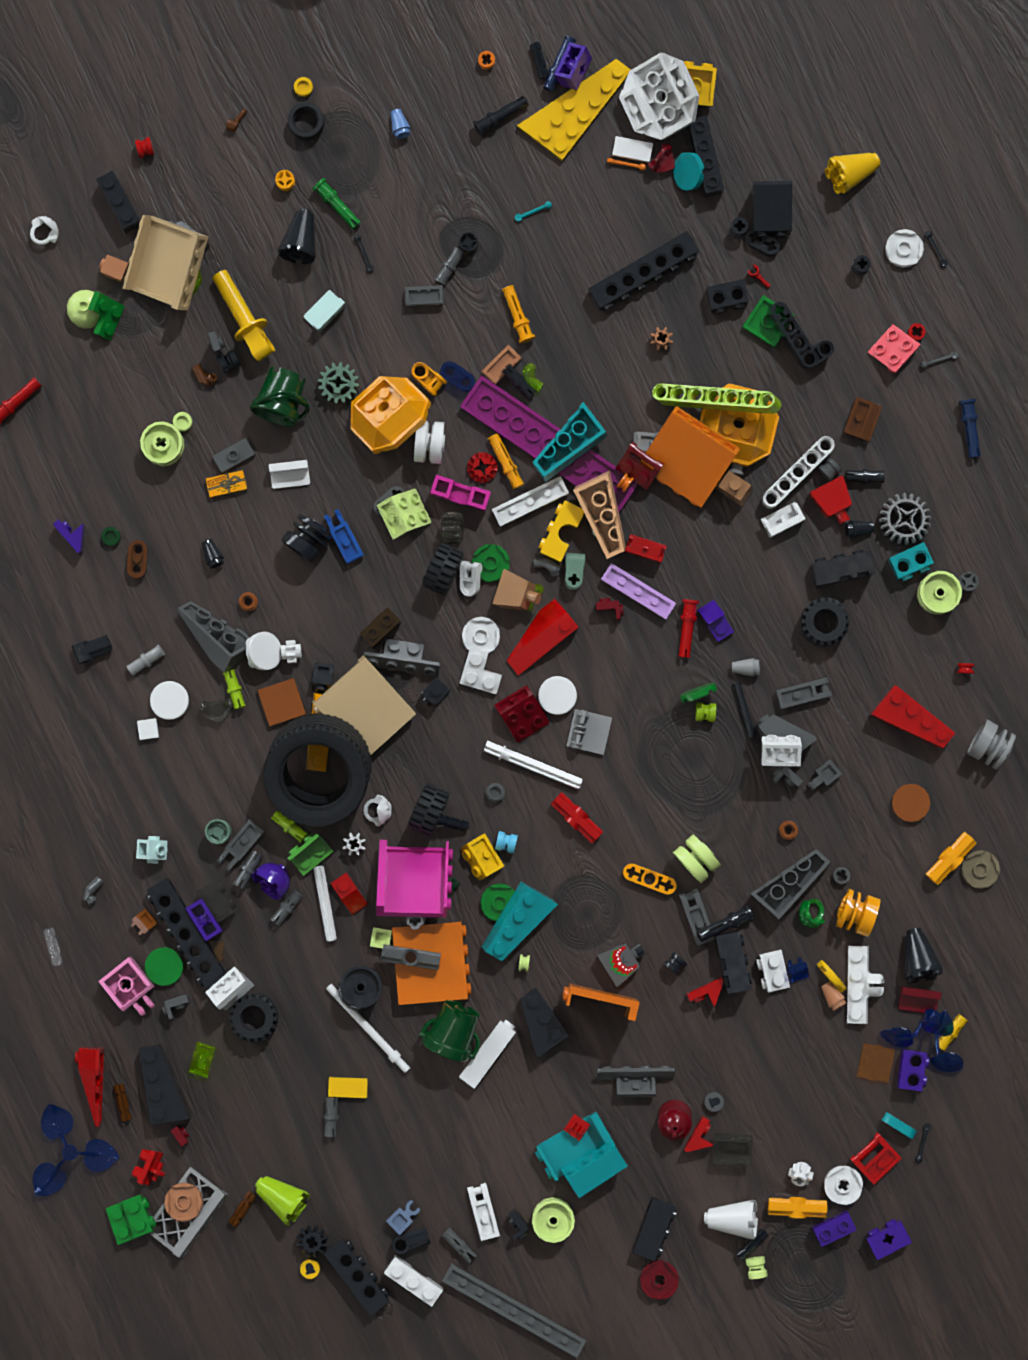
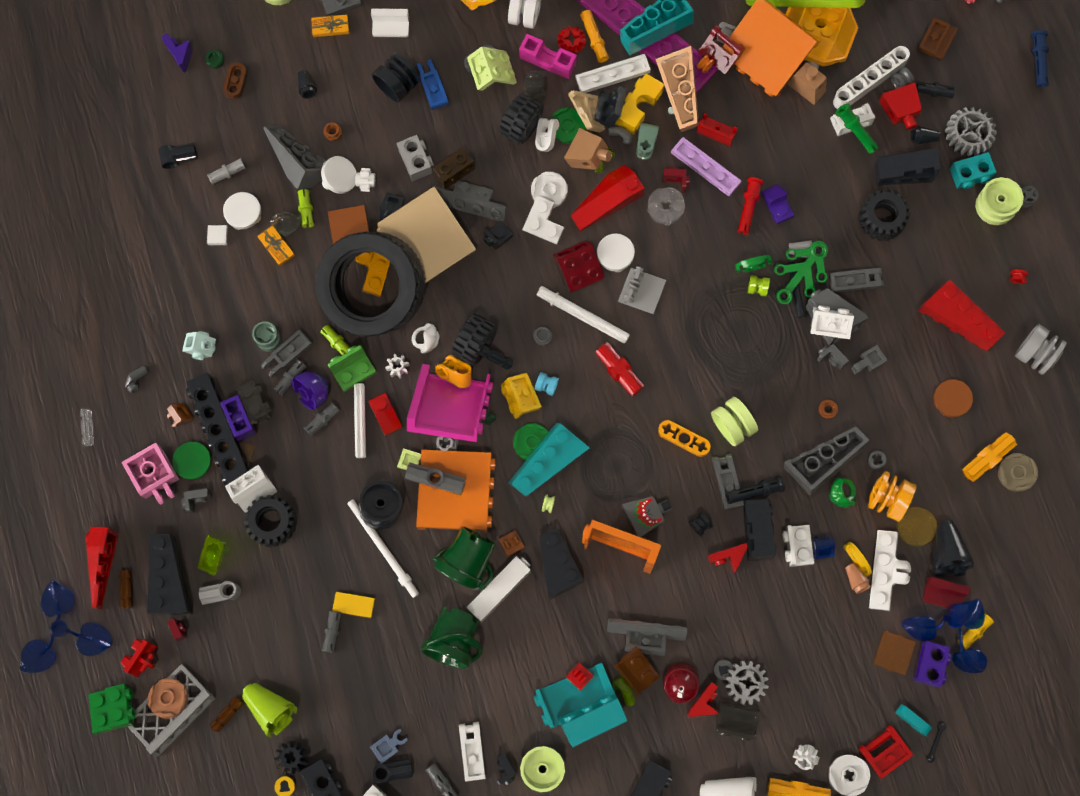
camera: 15 degrees right, 10 degrees down
none -> light grey piece [199,581,241,605]
none -> light orange tile [257,226,295,266]
none -> light grey brick [396,135,434,182]
none -> dark green piece [420,607,483,669]
none -> light orange piece [435,355,471,388]
none -> dark orange tile [498,530,525,557]
none -> tan wing [568,90,605,132]
none -> black bracket [594,86,626,128]
none -> clear neon green arm [613,677,635,706]
none -> reddish brown plate [614,646,660,696]
none -> clear plate [647,187,685,226]
none -> light grey gear [724,661,769,705]
none -> green plant [774,241,828,304]
none -> green pin [835,103,878,153]
none -> clear yellow tile [897,507,937,546]

